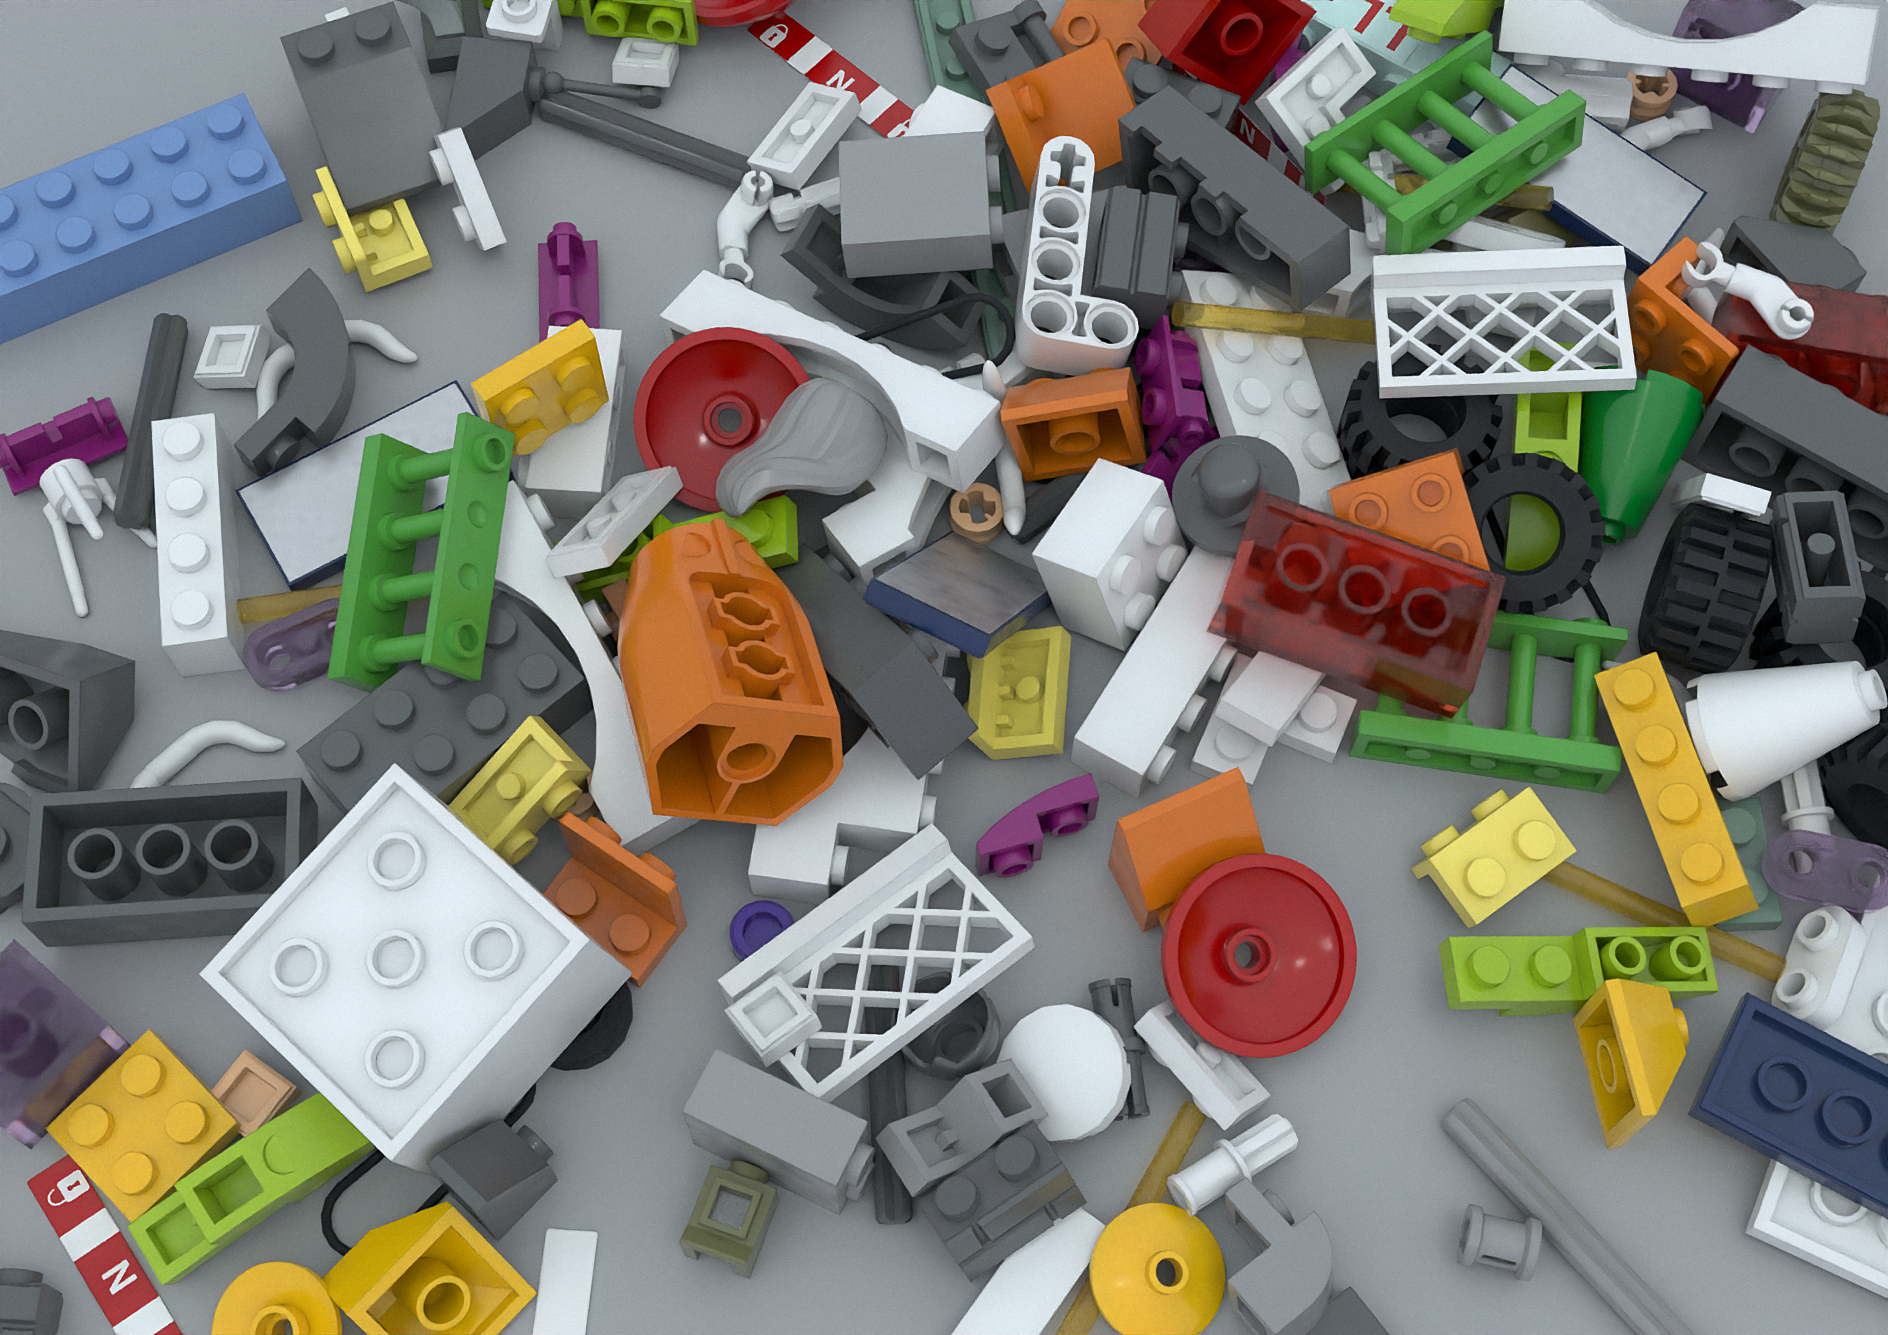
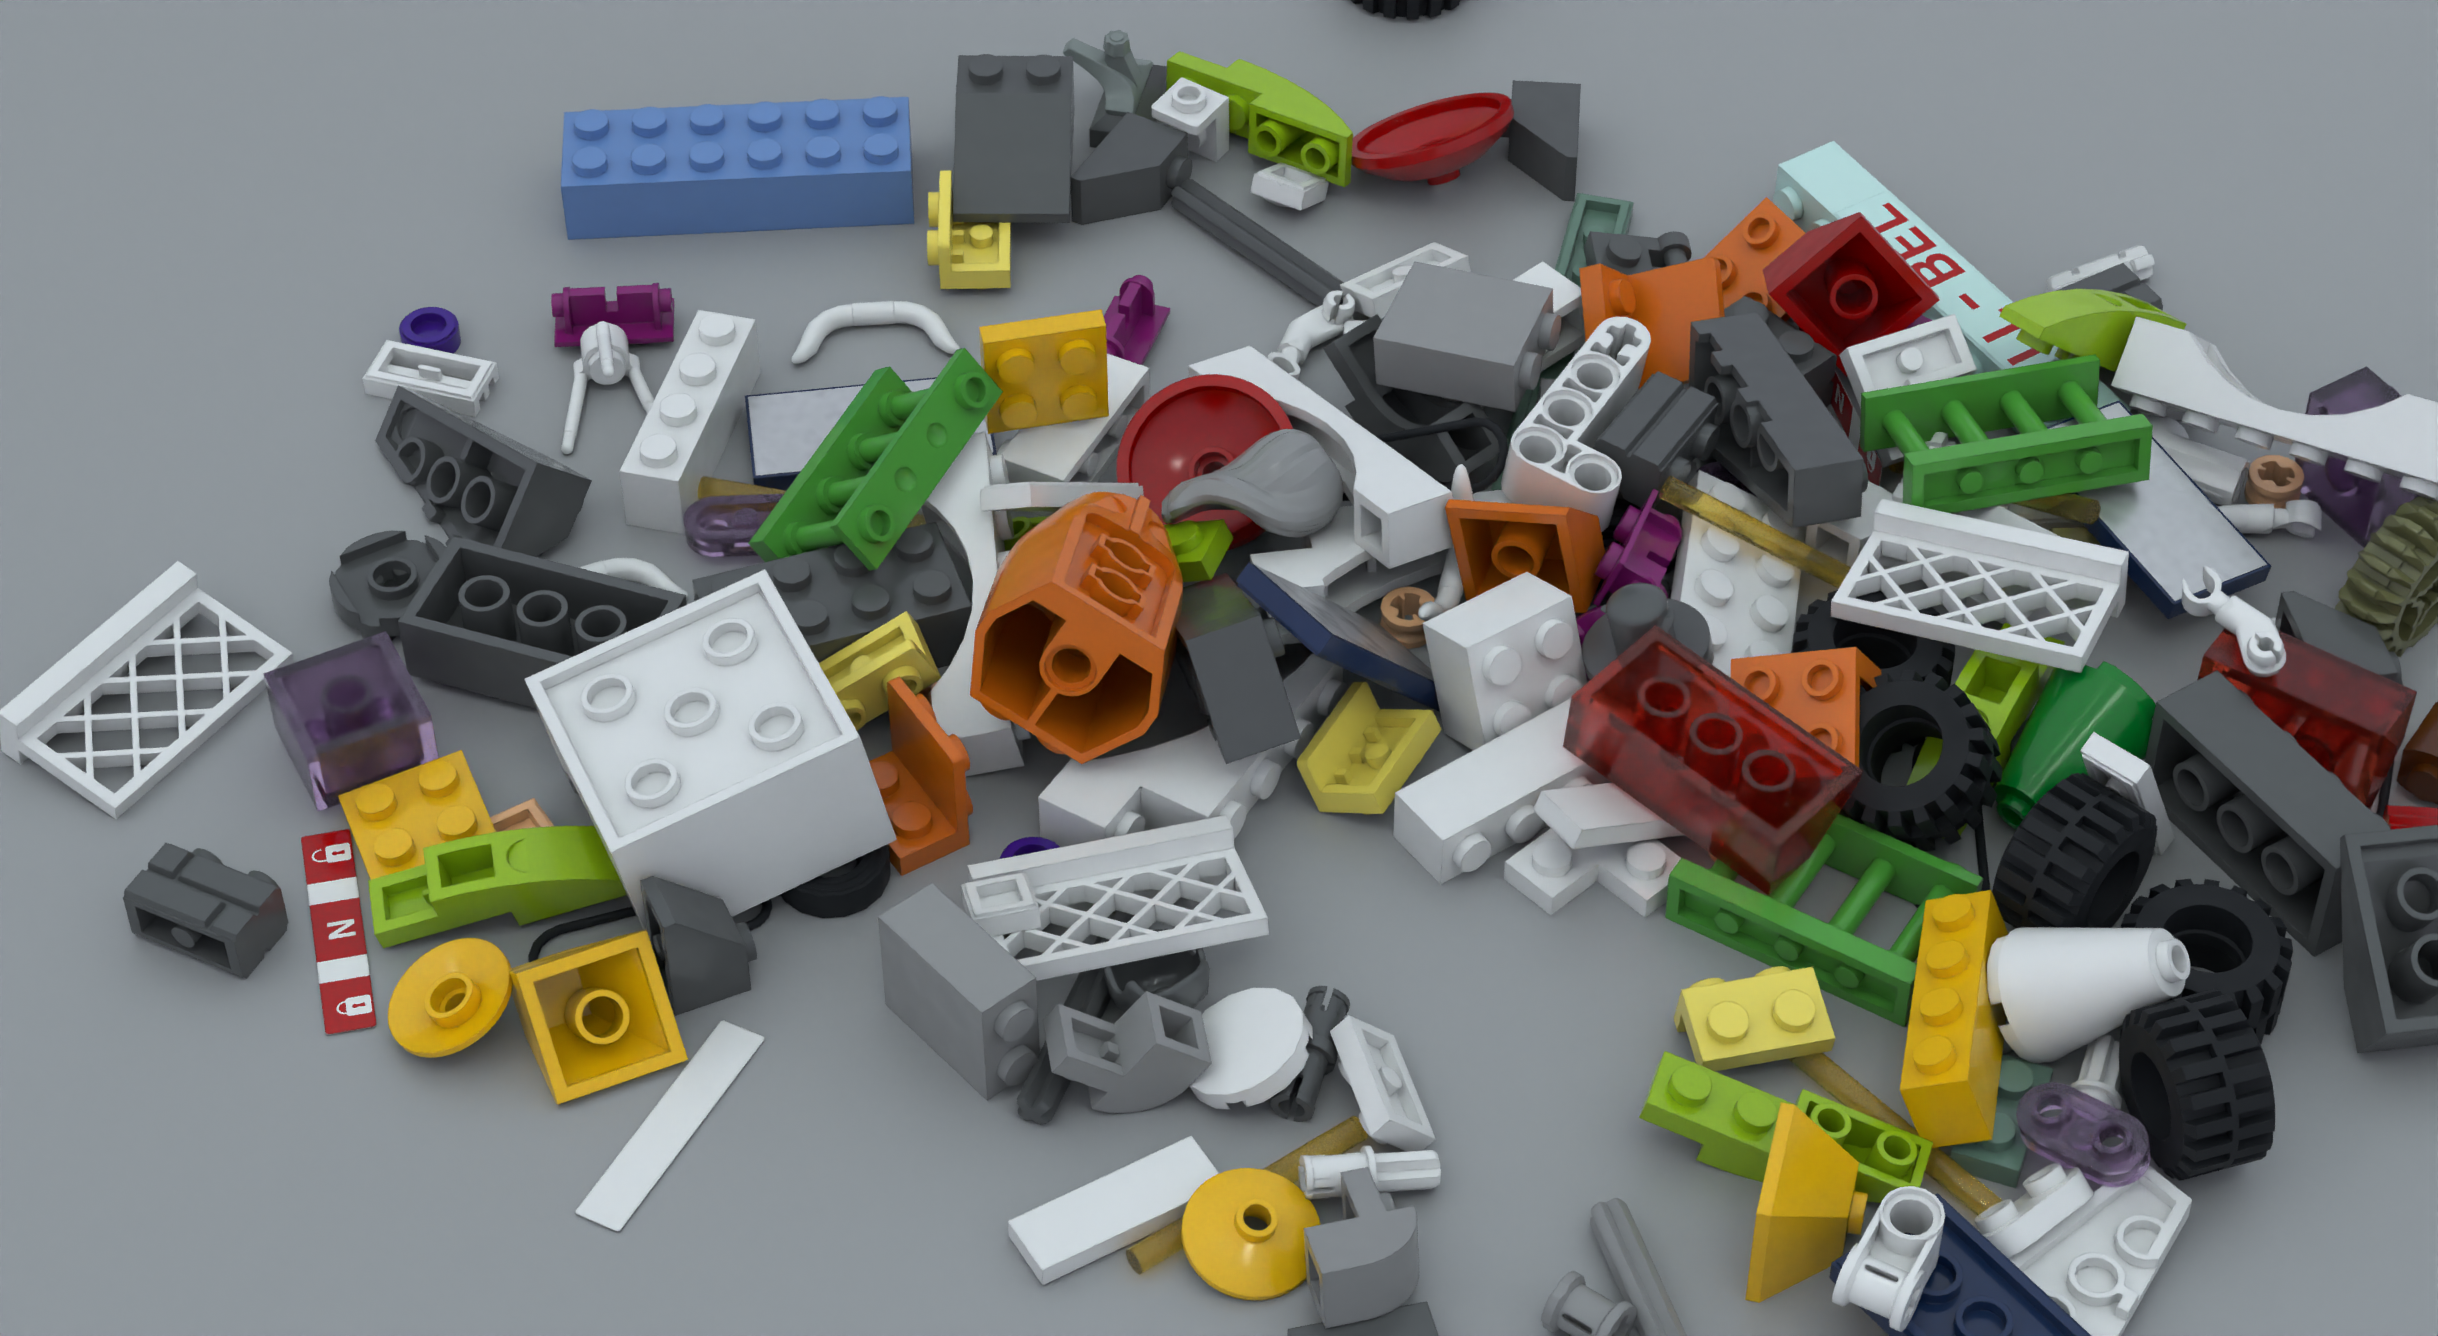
camera: 25 degrees right, 20 degrees down
dark grey axle [113,313,188,530] -> none
white tile [194,325,272,389] -> none
dark grey arch [234,268,356,478] -> none
white plate [429,127,507,251] -> none
dark grey hinge [542,71,662,109] -> none
olive window [679,1160,779,1279] -> none
red sticker [747,11,914,138] -> none
dark grey brick [916,1119,1087,1282] -> none
magenta slope [975,773,1099,878] -> none
orange slope [1108,767,1266,932] -> none
red dish [1161,854,1357,1058] -> none
orange bracket [1610,236,1739,409] -> none
dark grey brick [1769,490,1866,644] -> none
none -> white piece [1832,1186,1945,1332]

